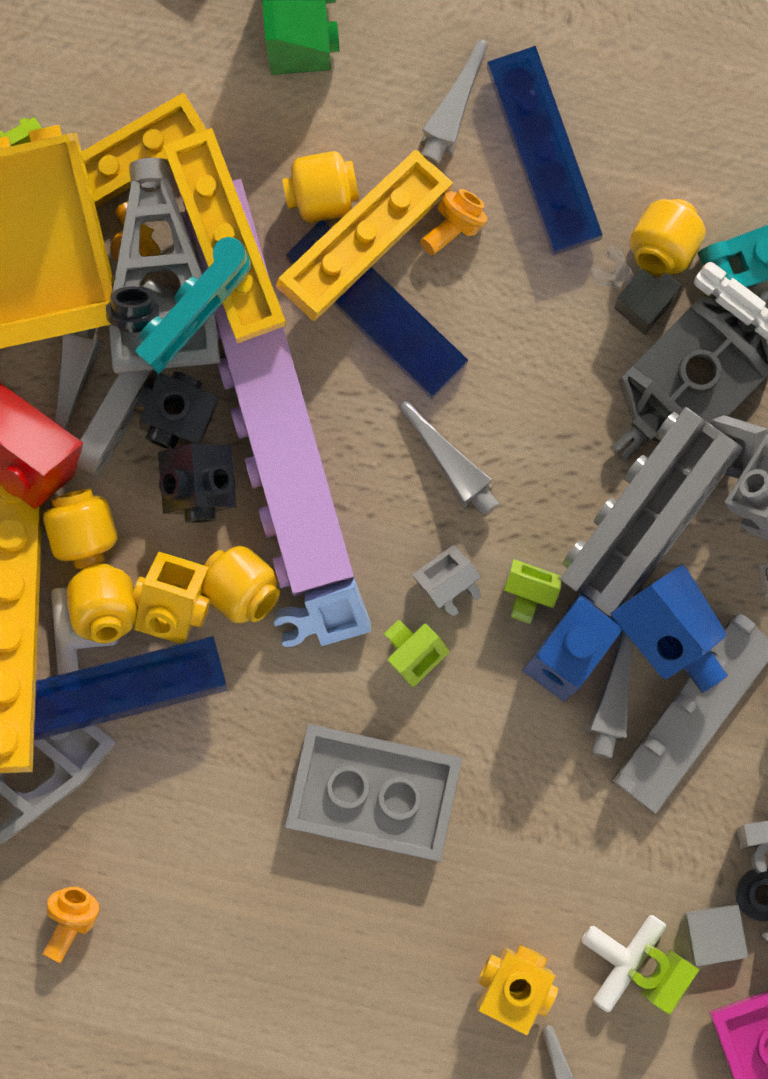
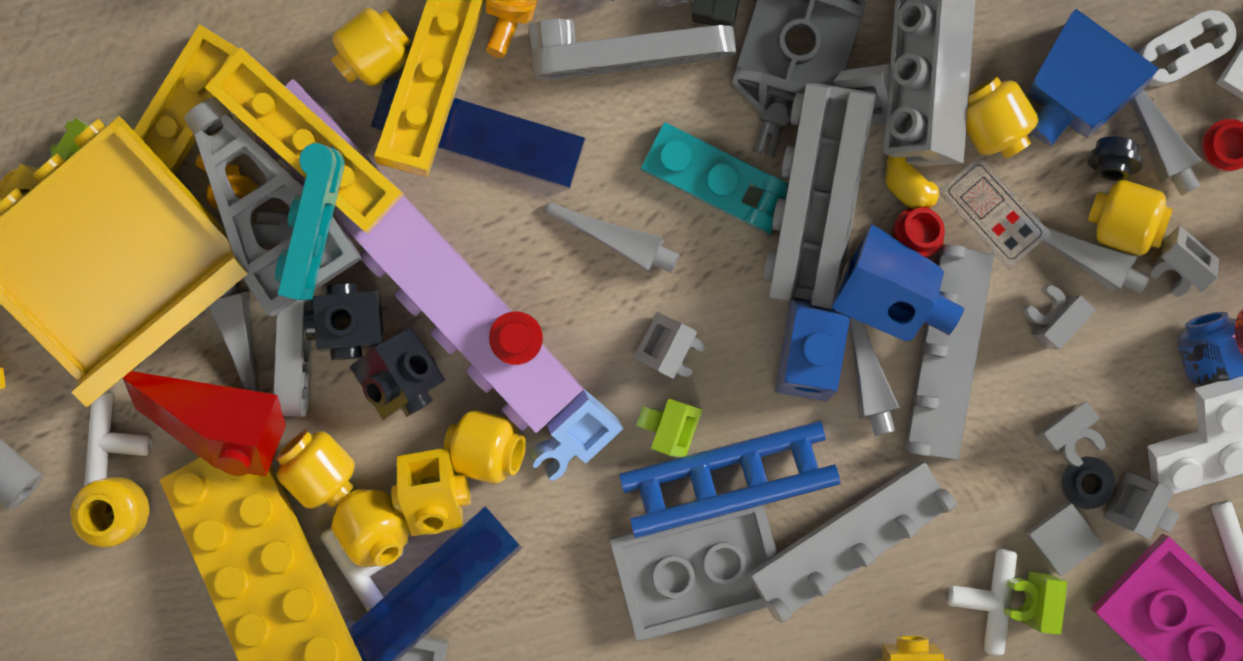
camera: 30 degrees left, 5 degrees up
black plate [106,286,160,333] -> none
lime tile [504,559,562,624] -> none
none -> red plate [489,311,543,365]
none -> light grey beam [528,18,737,80]
none -> blue bar [619,421,841,539]
none -> teal plate [641,122,789,235]
none -> light grey hinge [747,461,957,623]
none -> yellow arm [885,155,939,209]
none -> red plate [892,208,945,258]

